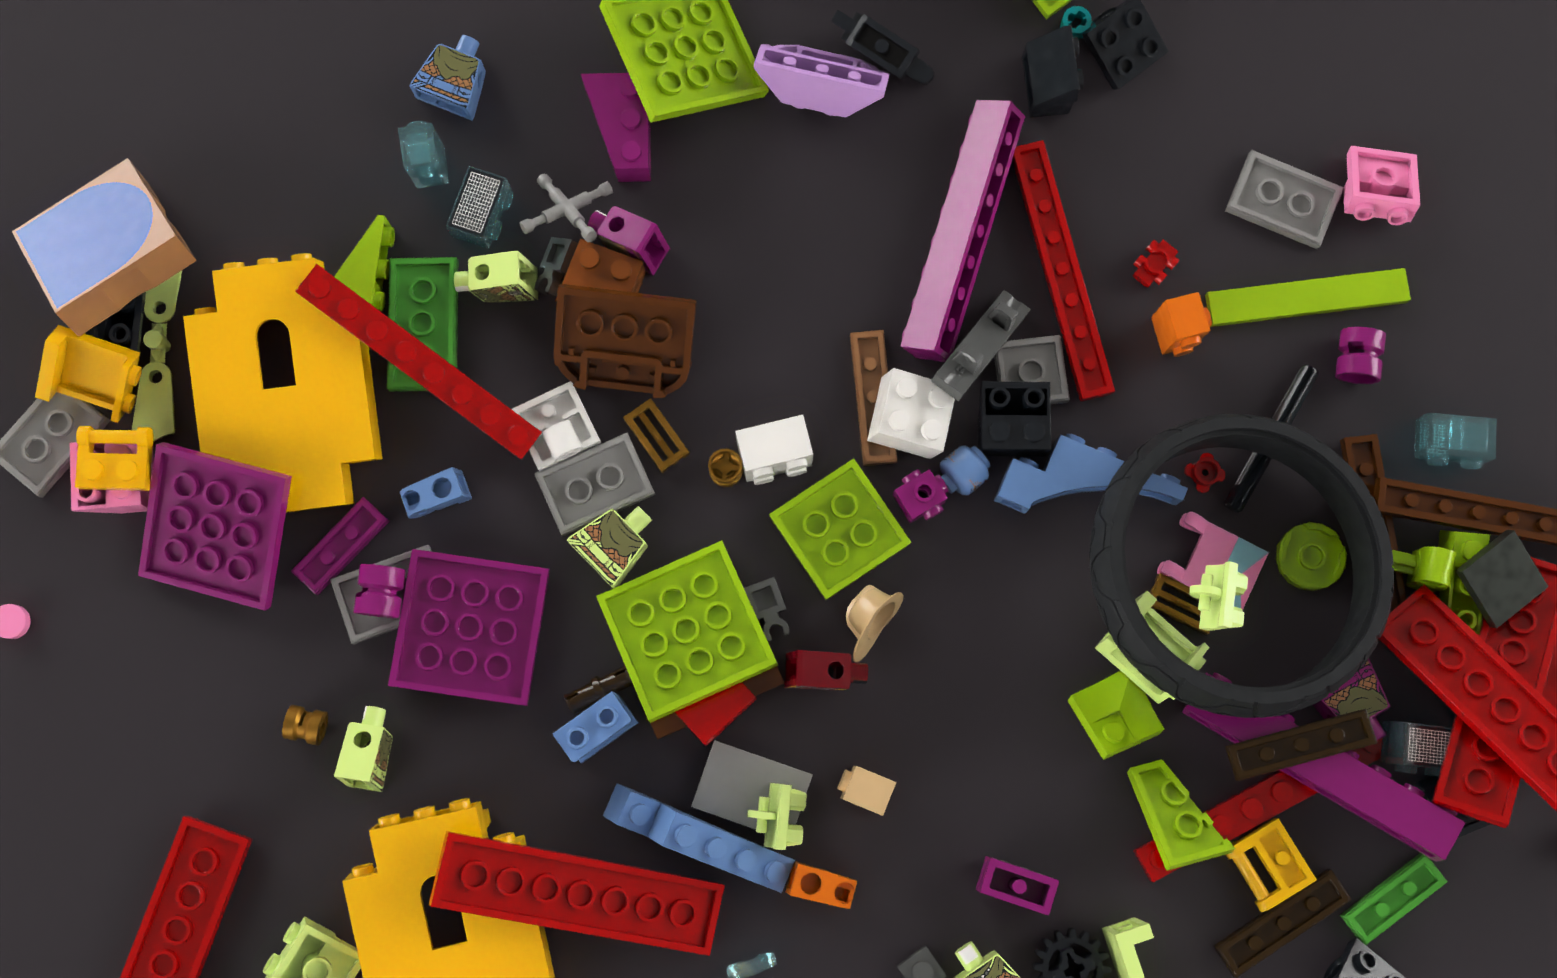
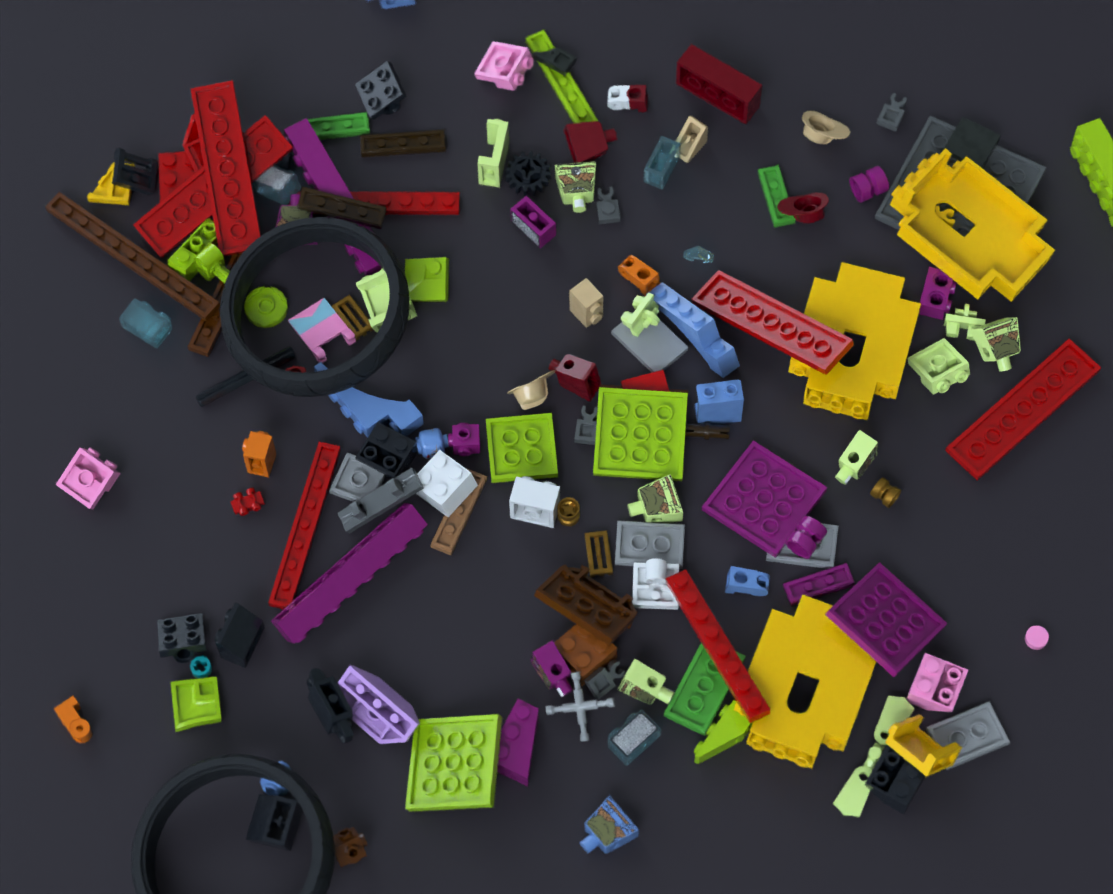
camera: 150 degrees left, 15 degrees down
tile [12,158,197,337] -> none
yellow plate [75,426,154,491] -> none
clear light blue brick [398,121,450,189] -> none
lime wing [1127,759,1235,871] -> none
yellowish green hips [1189,561,1248,631] -> none
lime tile [1205,268,1411,327] -> none
light grey tile [1225,150,1344,249] -> none
yellow plate [1226,818,1317,912] -> none
magenta wheel [1335,327,1386,384] -> none
pearl dark grey tile [1455,530,1548,628] -> none

